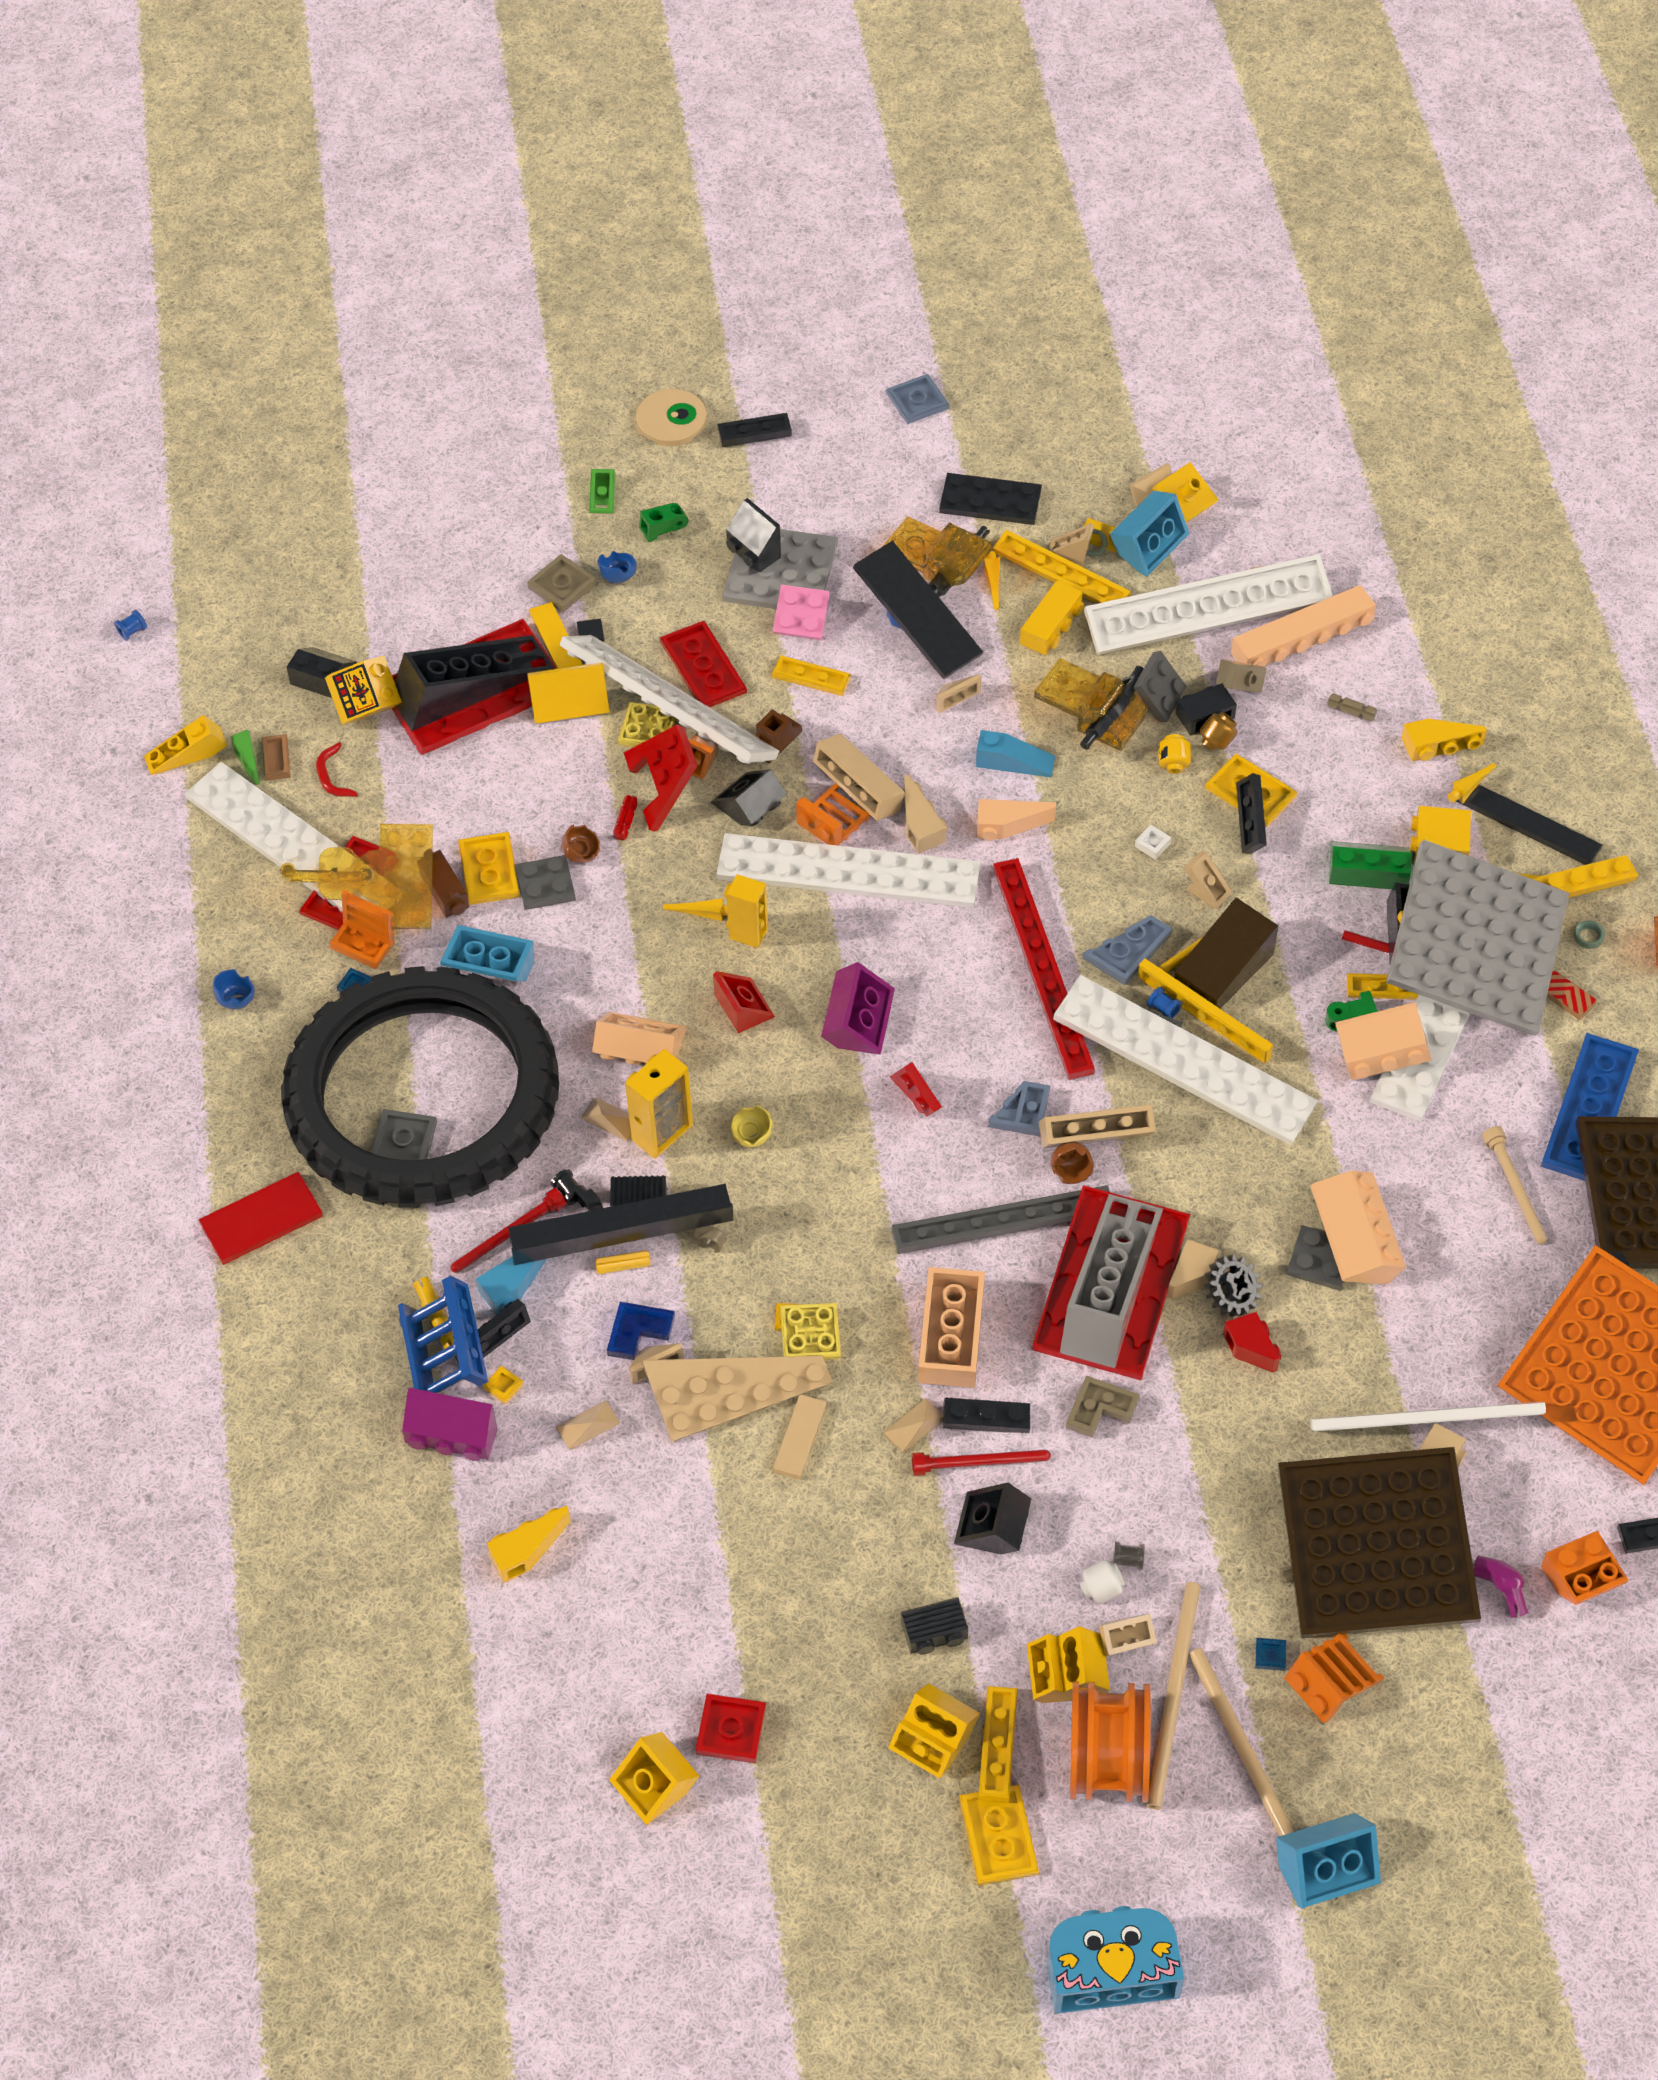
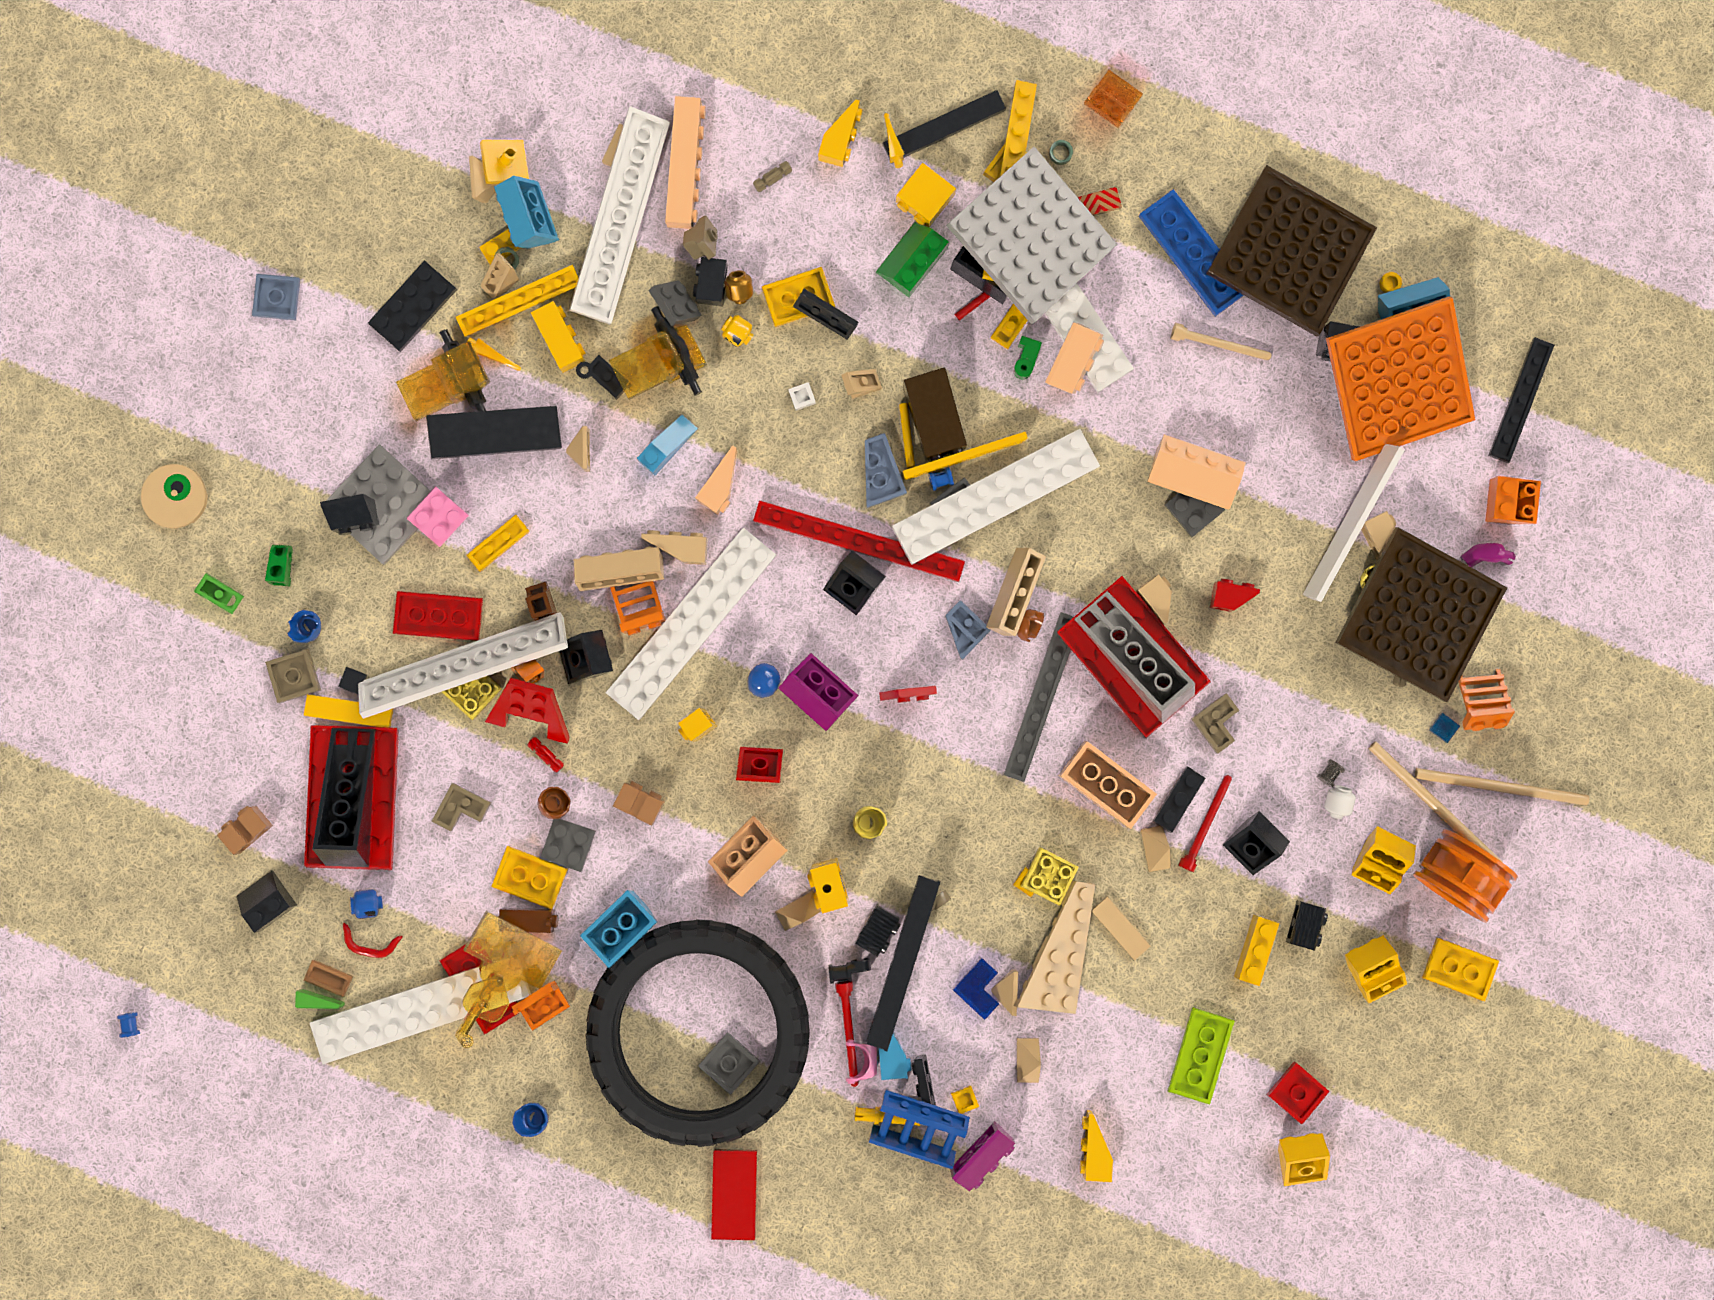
camera: 60 degrees left, 30 degrees up
yellow slope [144,714,228,775] -> none
yellow piece [325,655,402,725] -> none
tile [337,967,371,992] -> none
yellow tile [527,662,610,724] -> none
yellow axle [595,1250,650,1274] -> none
yellow piece [663,898,728,921] -> none
black plate [717,413,792,447] -> none
yellow tile [978,1686,1018,1803] -> none
dark azure brick [1047,1906,1184,2014] -> none
tan slope [1099,1614,1157,1656] -> none
gear [1203,1255,1262,1317] -> none
dark azure slope [1276,1813,1381,1909] -> none
none -> medium nougat brick [217,806,273,855]
none -> blue head [350,889,383,919]
none -> dark tan plate [431,783,492,831]
none -> black hinge [576,355,631,400]
none -> medium nougat brick [613,781,665,826]
none -> blue hair [747,663,781,698]
none -> black slope [823,550,886,616]
none -> bright pink helmet [846,1040,877,1084]
none -> lime tile [1167,1007,1235,1105]
none -> yellow brick [1234,914,1280,986]

